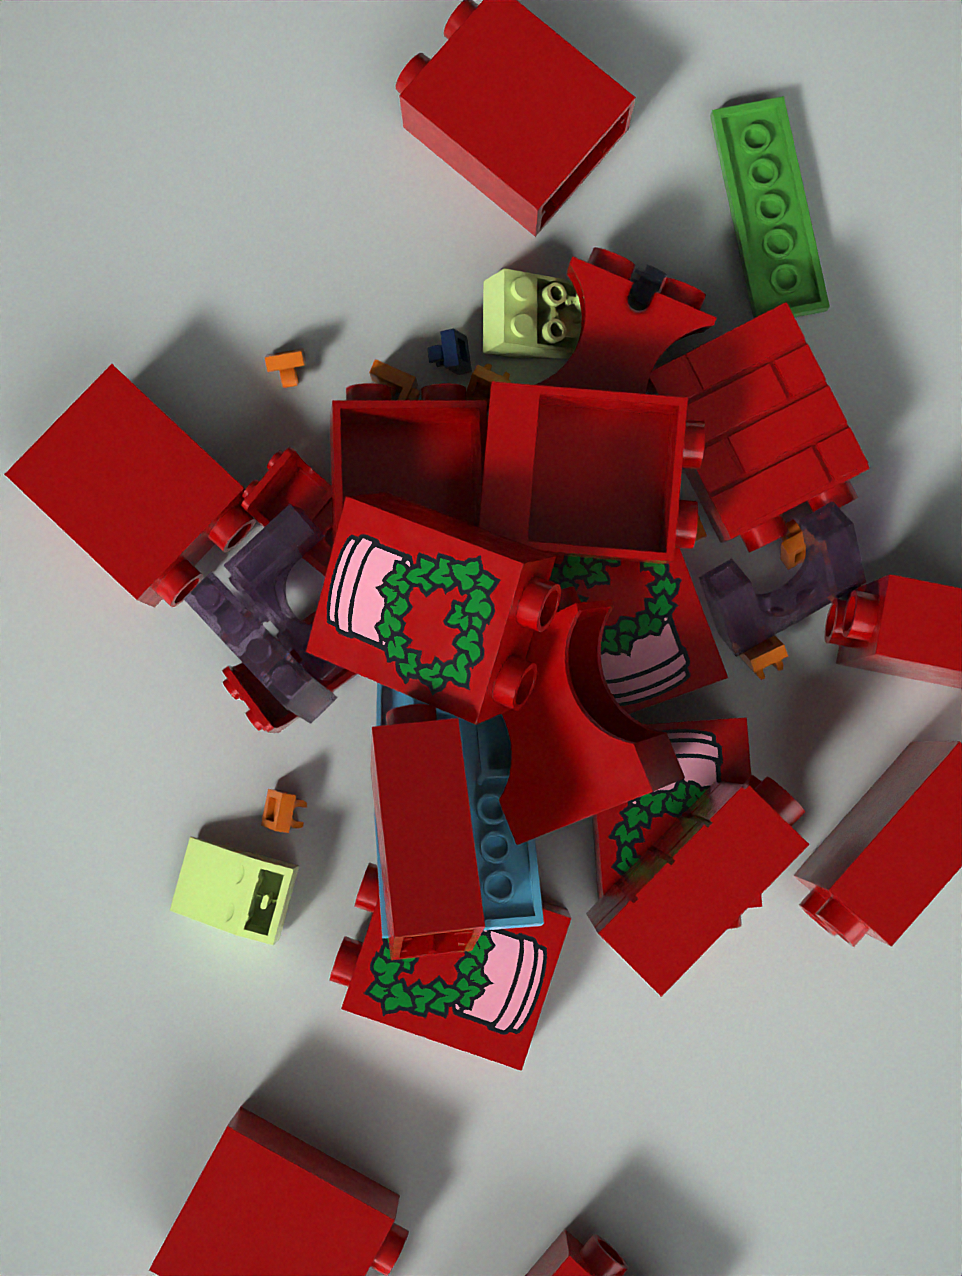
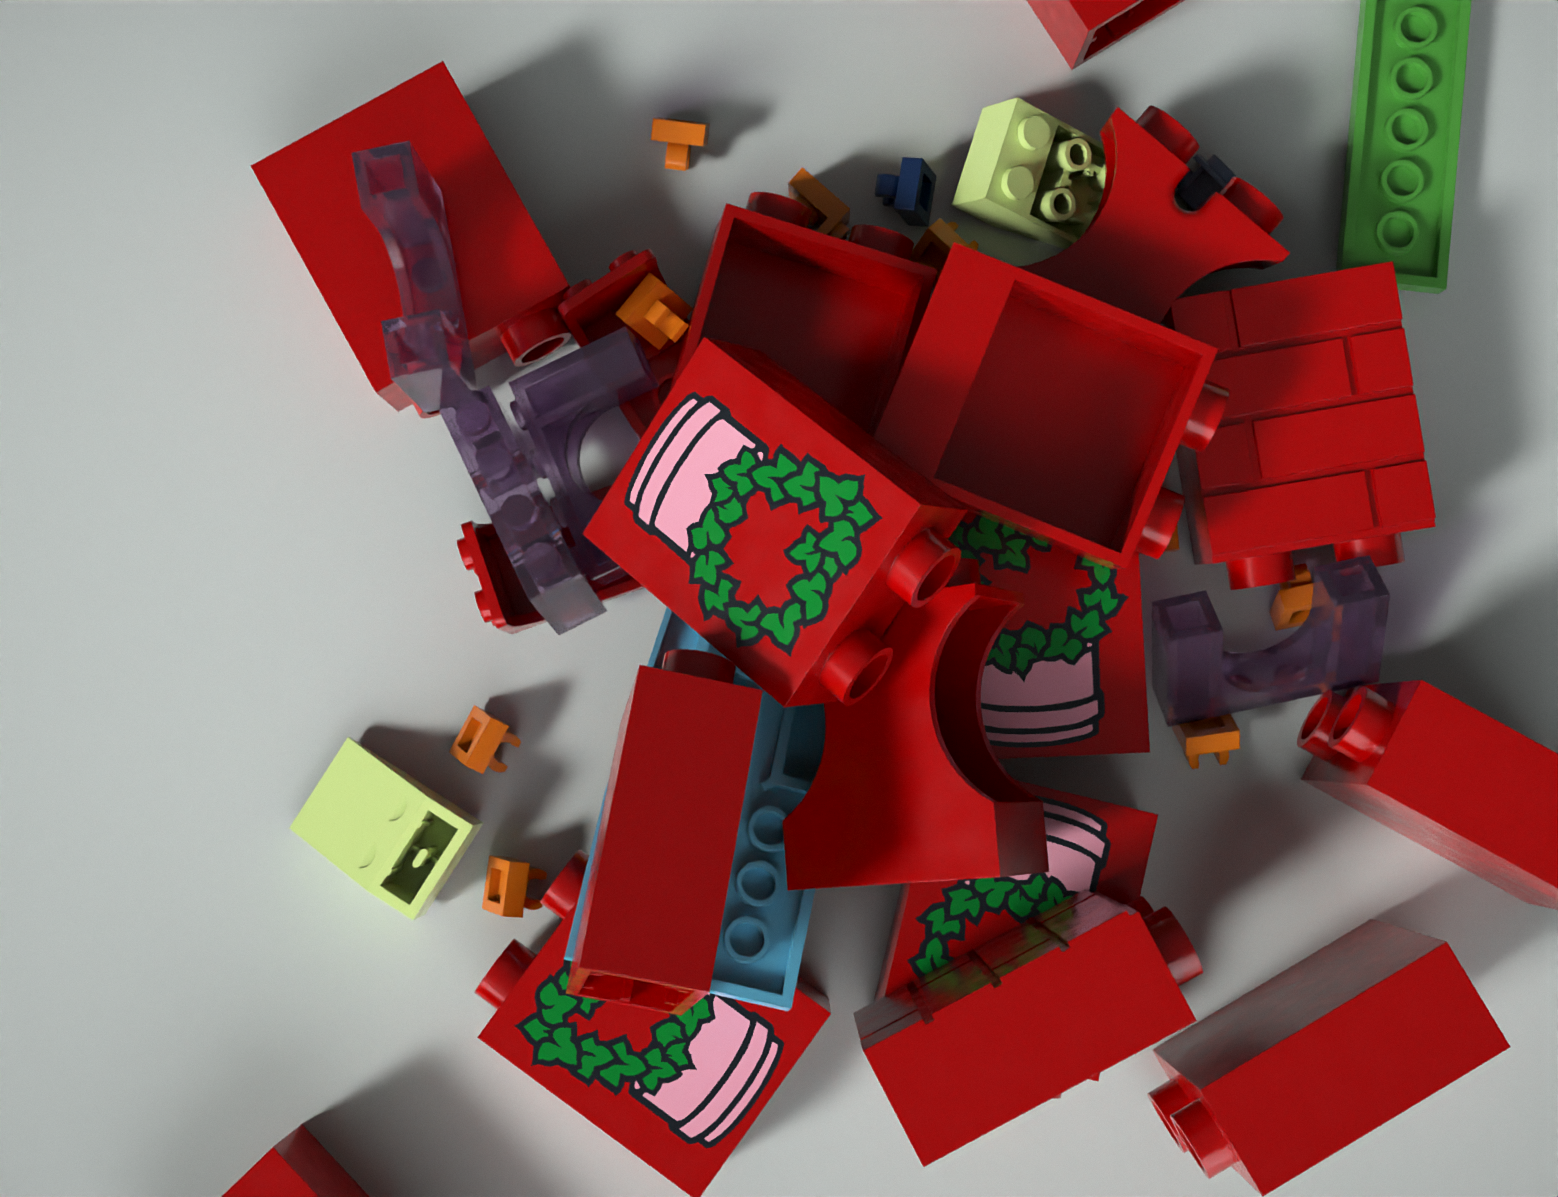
camera: 15 degrees right, 0 degrees up
none -> clear purple arch [352,141,480,413]
none -> orange tile [482,855,547,918]
none -> orange tile [616,272,693,350]

